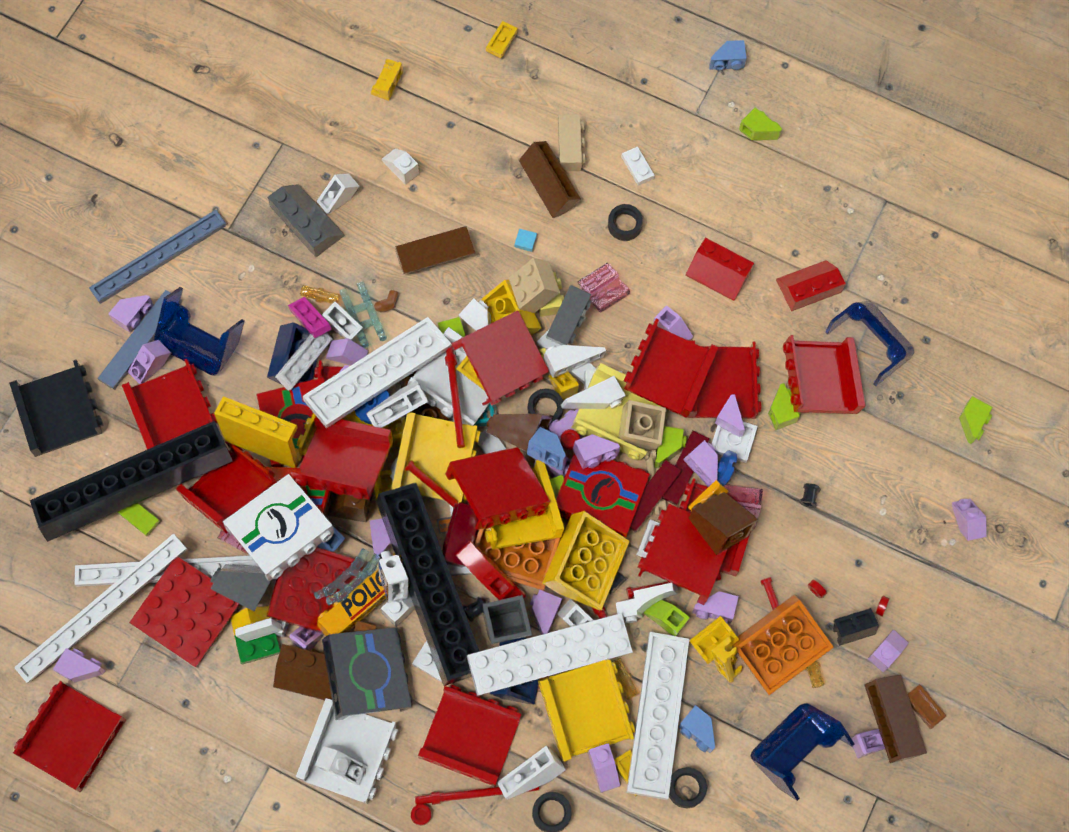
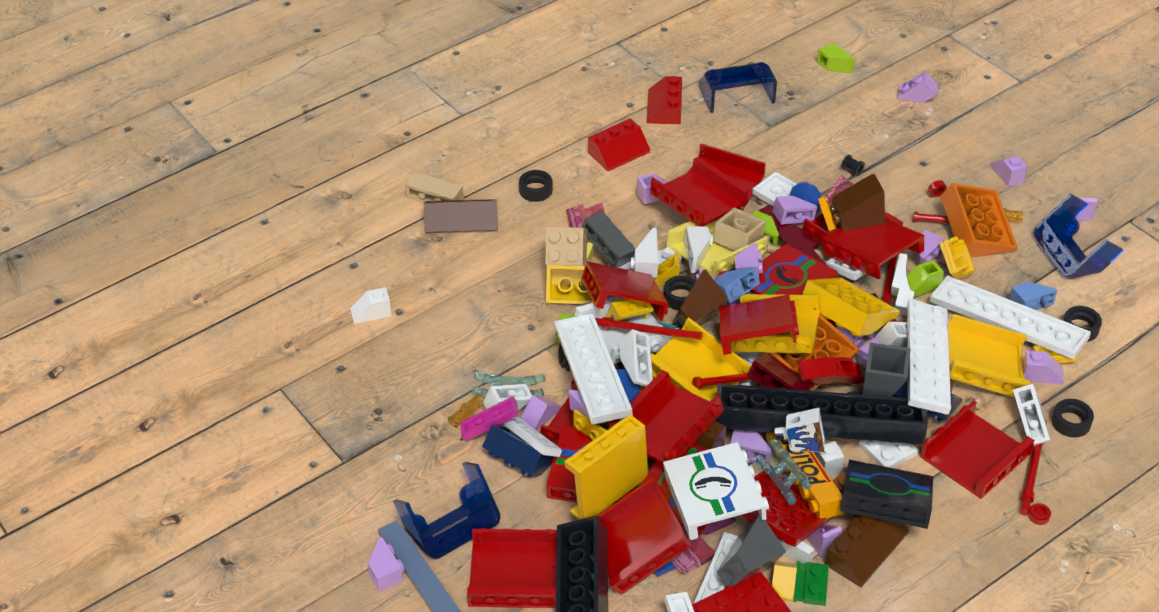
camera: 60 degrees left, 25 degrees down
sand blue tile [89,210,227,304] -> none
lavender slope [128,340,171,384] -> none
white tile [235,618,282,642] -> none
dark grey slope [267,184,345,257] -> none
white panel [296,698,398,804] -> none
white slope [314,746,367,785] -> none
white slope [317,173,359,214] -> none
yellow hinge [371,59,403,101] -> none
dark orange arm [374,290,398,312] -> none
reddish brown brick [395,226,475,274] -> none
white slope [459,298,491,331] -> none
yellow plate [486,21,518,58] -> none
medium azure tile [514,229,537,252] -> none
white plate [621,147,655,186] -> none
medium blue slope [709,40,747,70] -> none
yellow hinge [711,637,743,683] -> none
lavender slope [715,394,745,437] -> none
lime slope [739,107,782,141] -> none
lime slope [768,383,800,430] -> none
red panel [783,335,865,414] -> none
black hinge [833,608,879,646] -> none
reddish brown brick [864,674,927,763] -> none
red tile [875,596,890,617] -> none
dark orange tile [908,684,947,729] -> none

